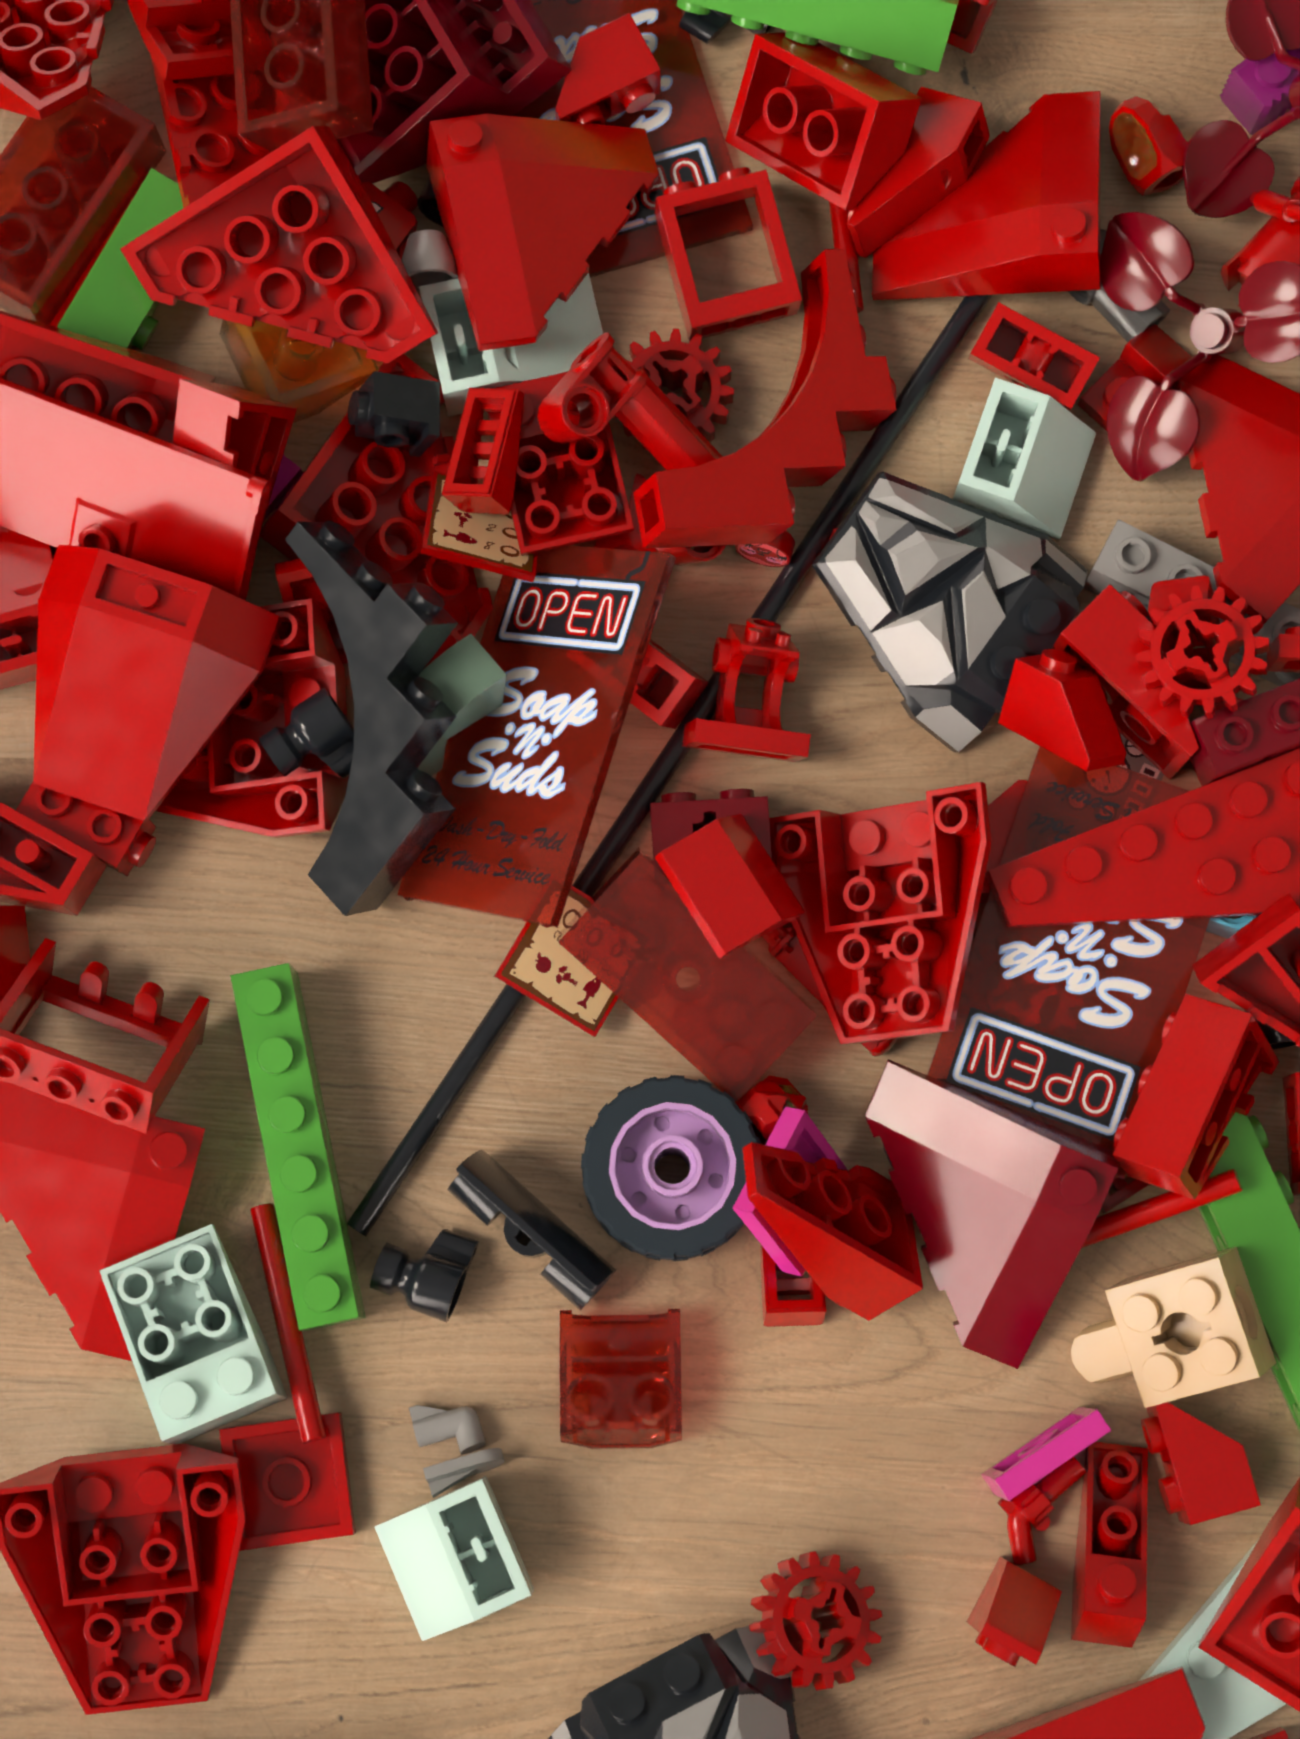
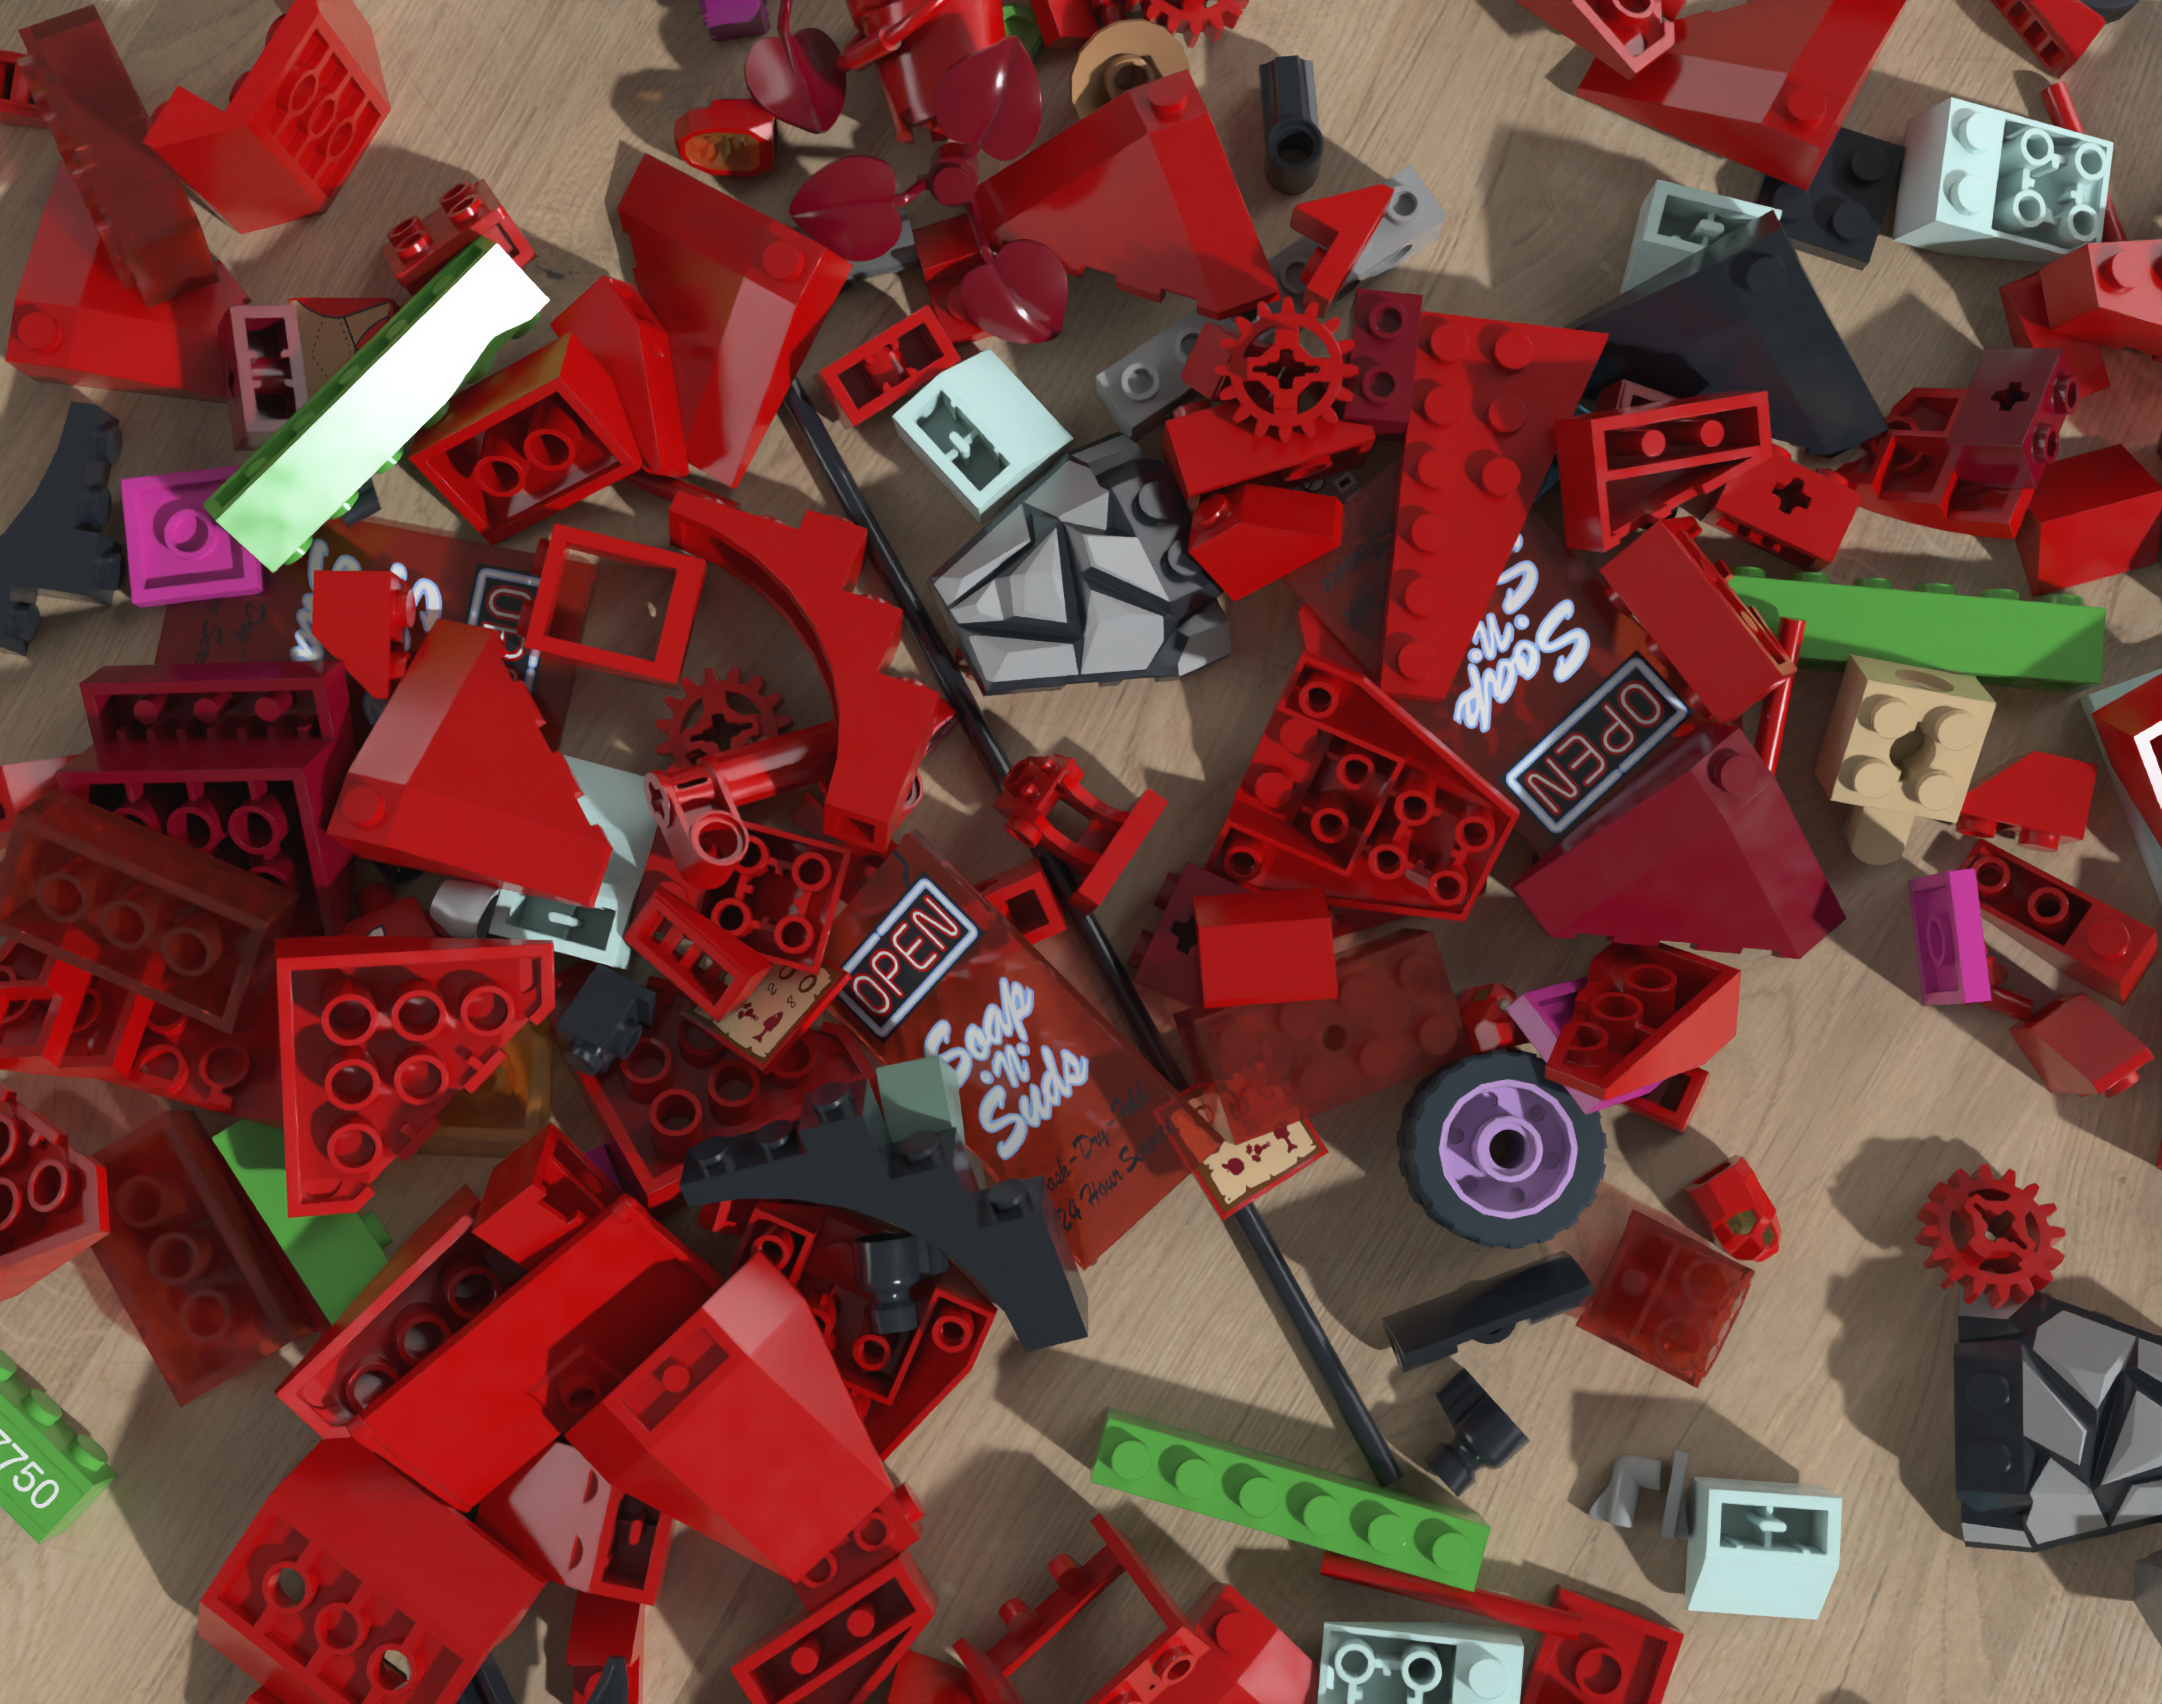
camera: 60 degrees left, 5 degrees up
none -> red rock [1681,1155,1782,1262]

